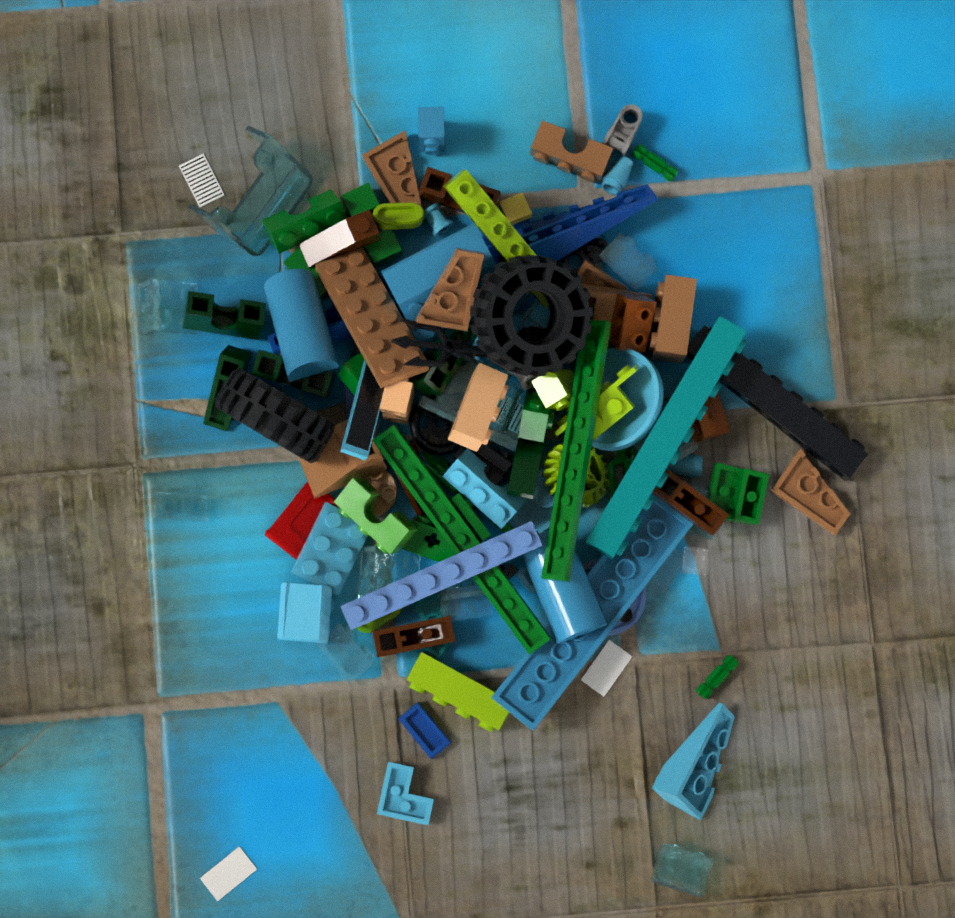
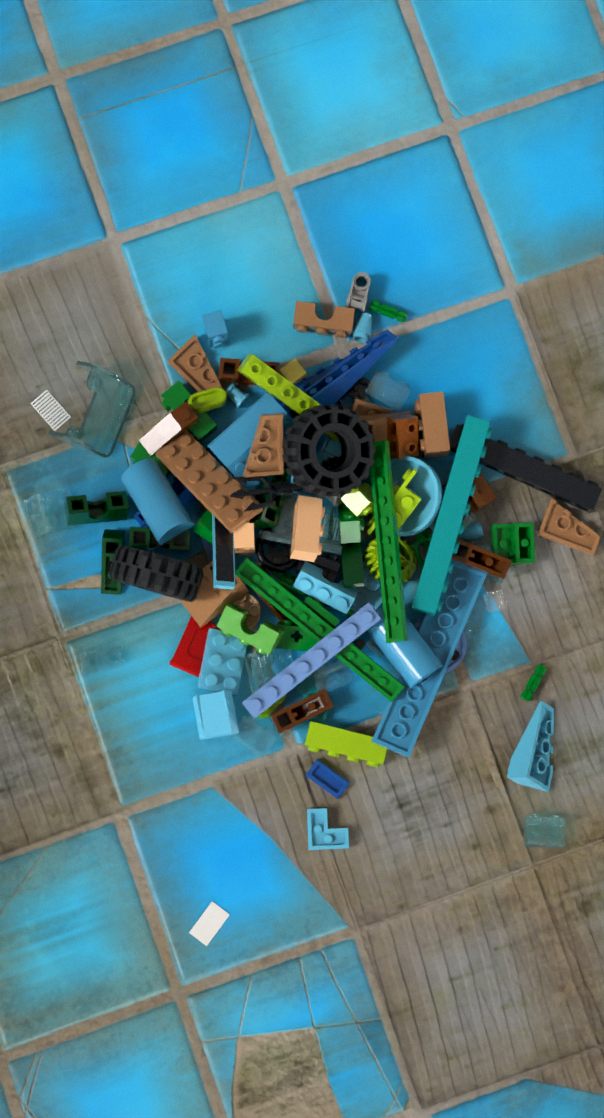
camera: 20 degrees left, 0 degrees up
green arch [262,189,347,254] -> none
white sticker [581,640,633,697] -> none

